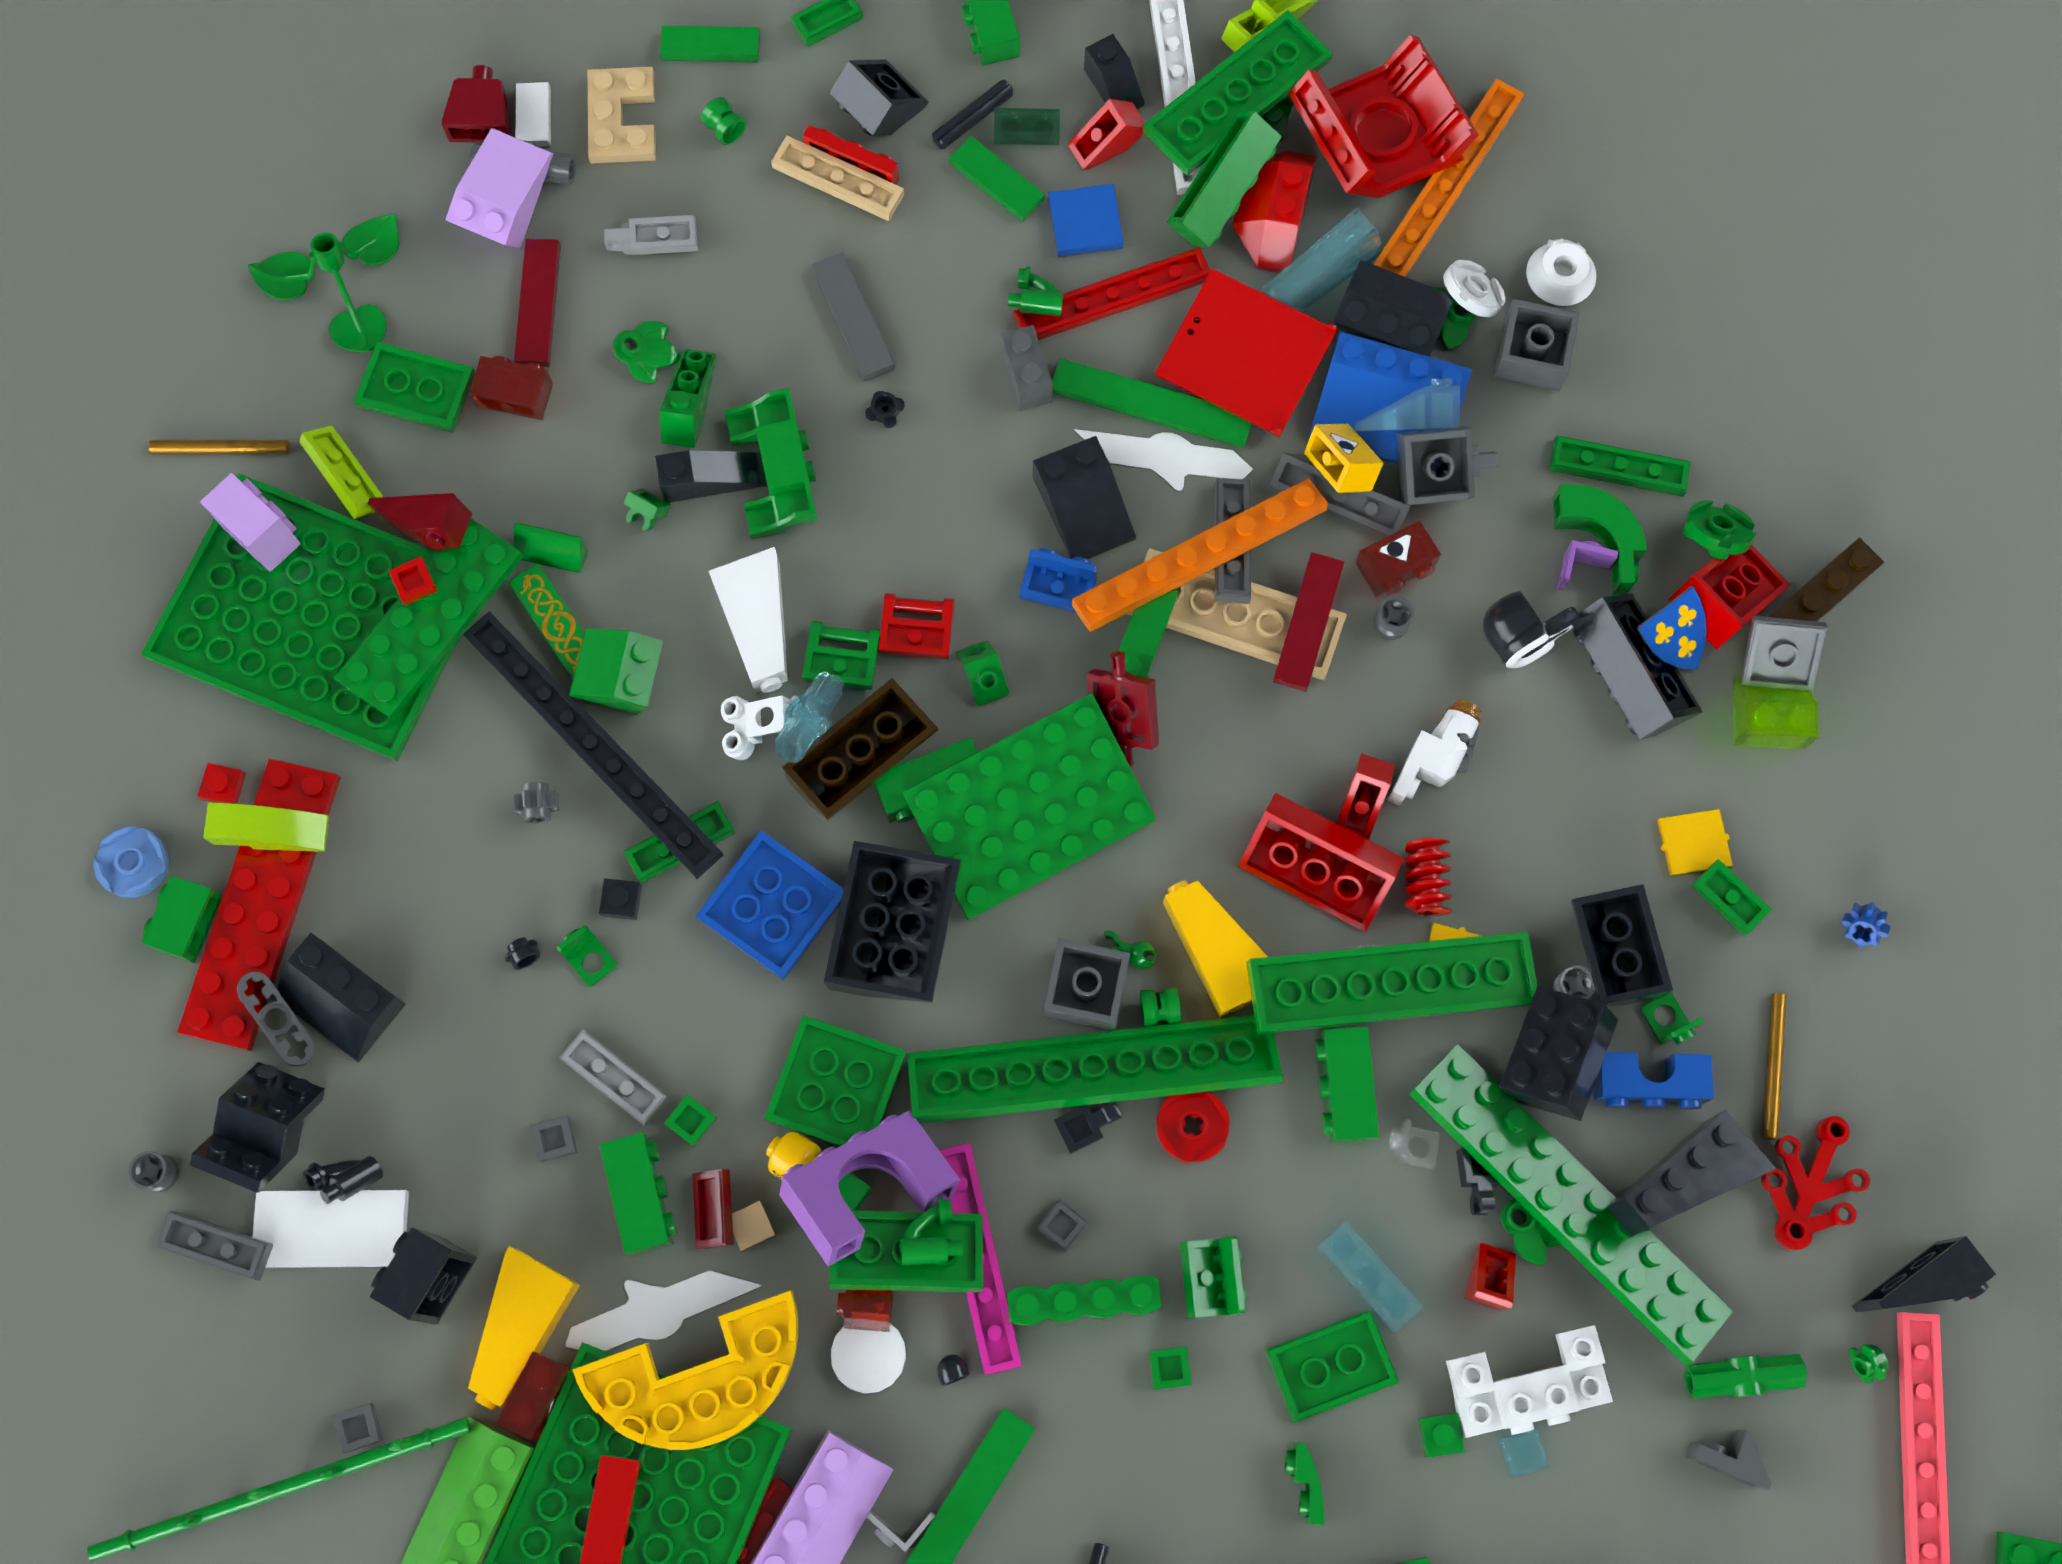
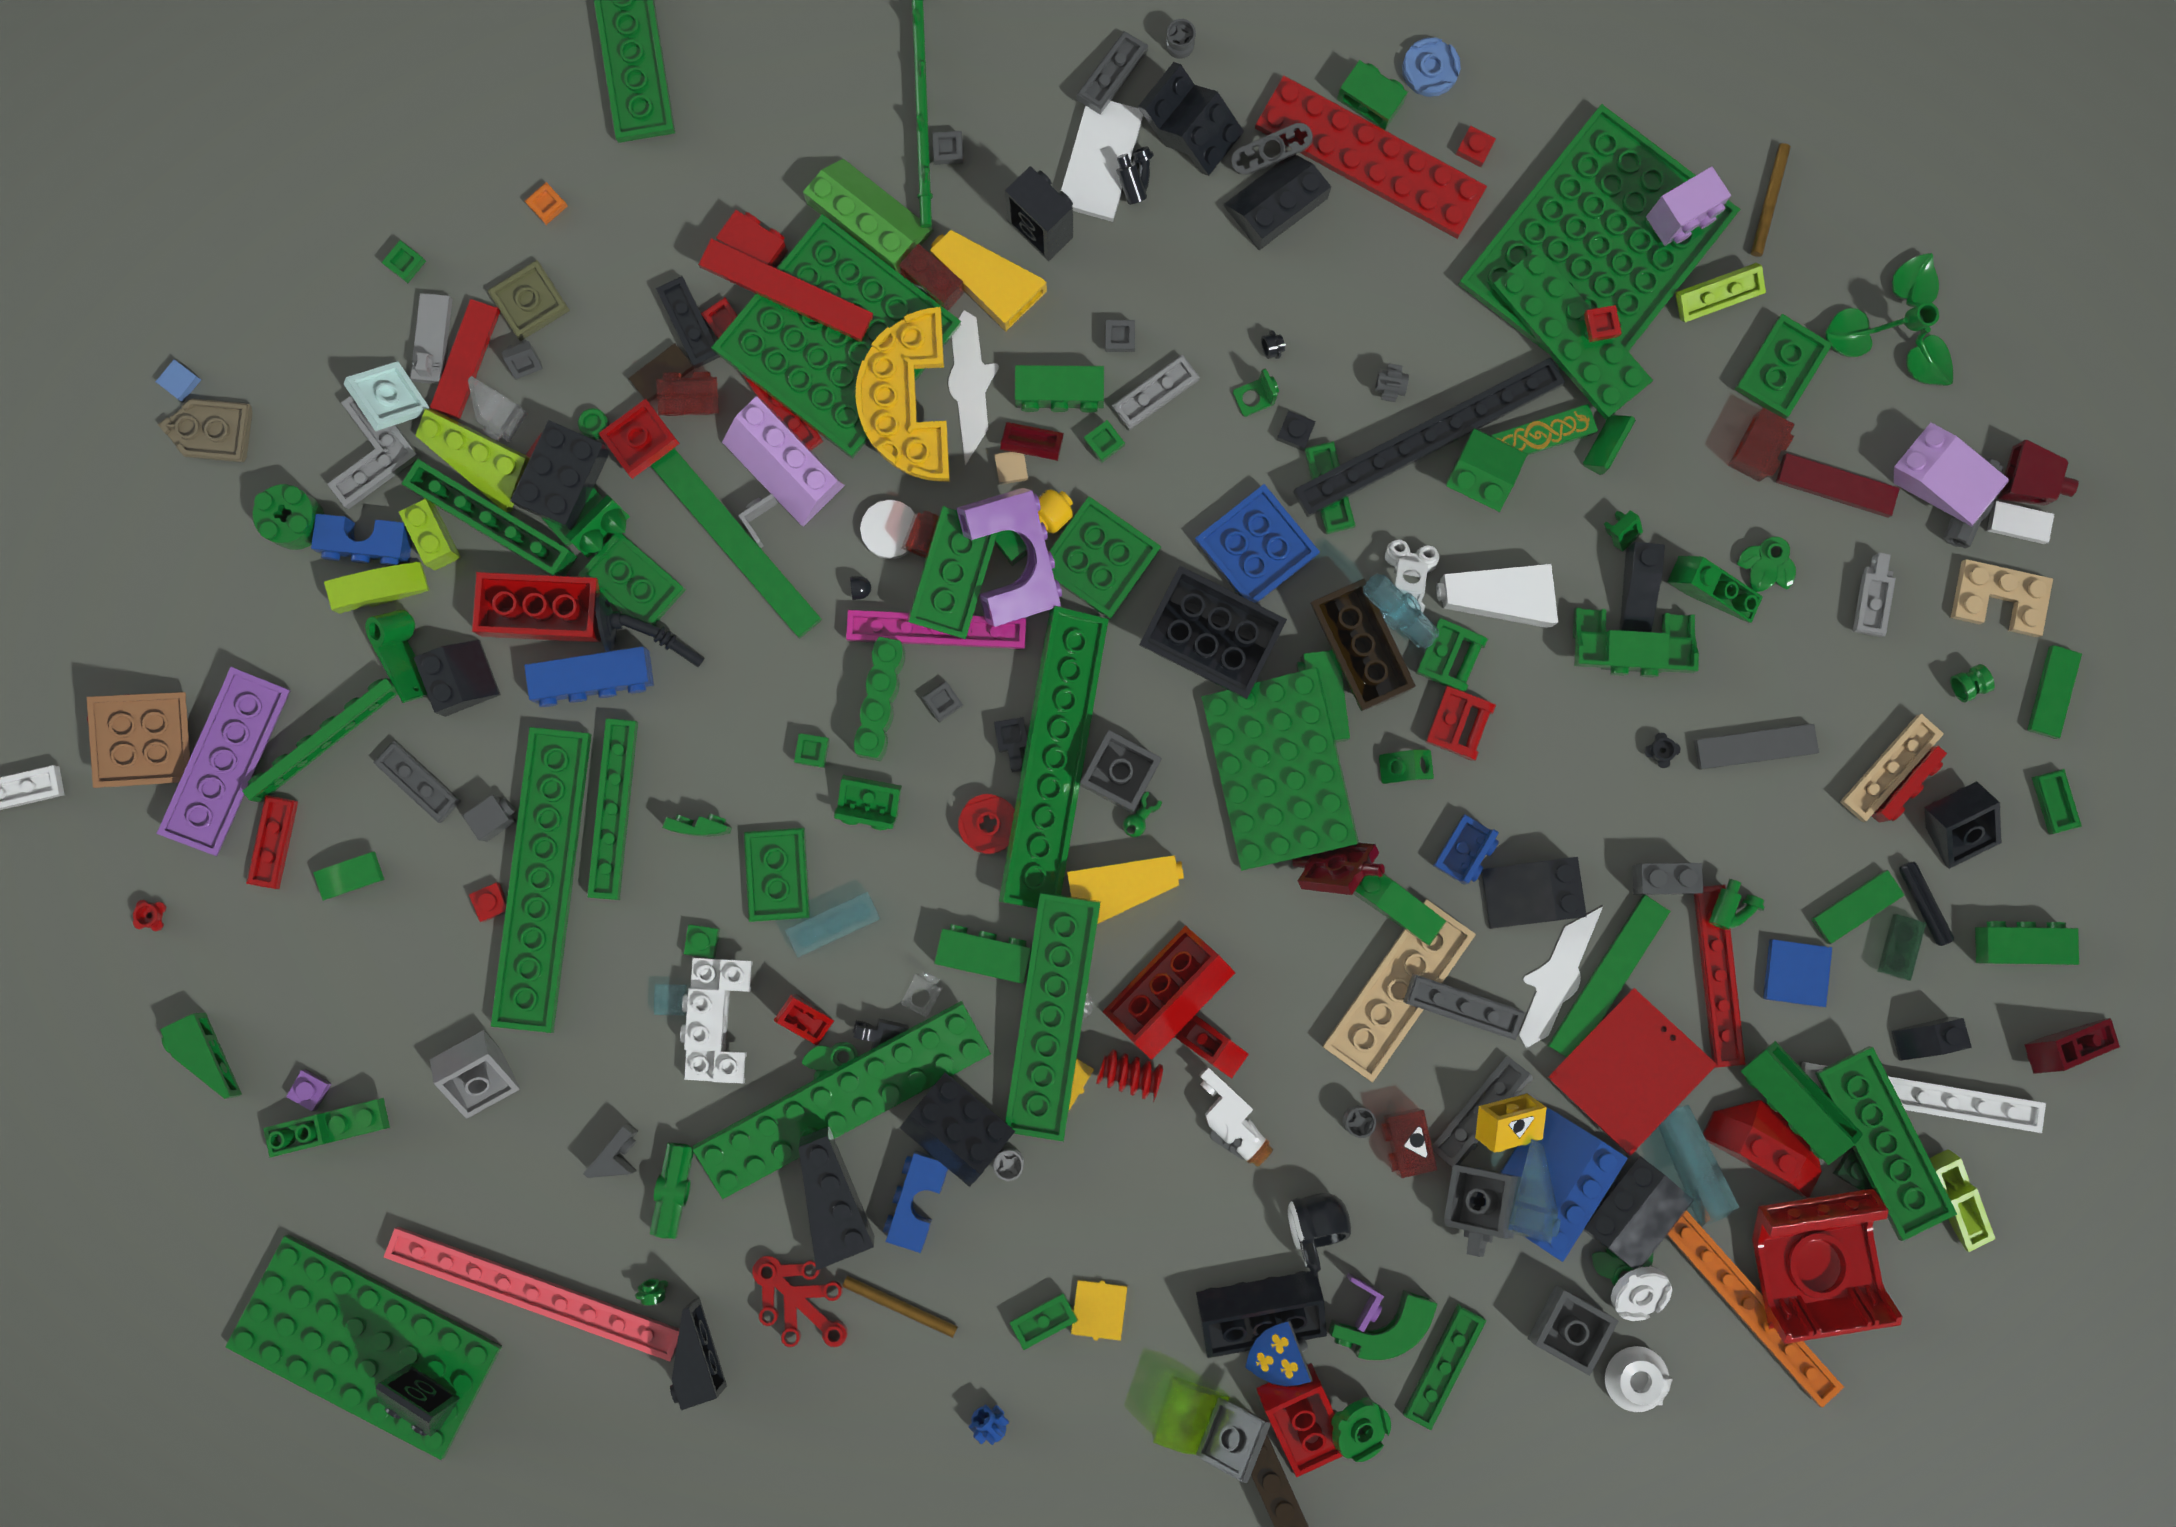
camera: 105 degrees right, 10 degrees up
lime slope [203,802,330,852] -> none
dark red slope [367,493,473,551] -> none
green plant [899,1197,963,1266] -> none
red slope [1068,99,1145,170] -> none
orange plate [1072,478,1328,632] -> none
green wheel [1140,987,1181,1026] -> none
dark red tile [1273,552,1345,692] -> none
black slope [1571,884,1673,1006] -> none
green bracket [1640,993,1705,1045] -> none

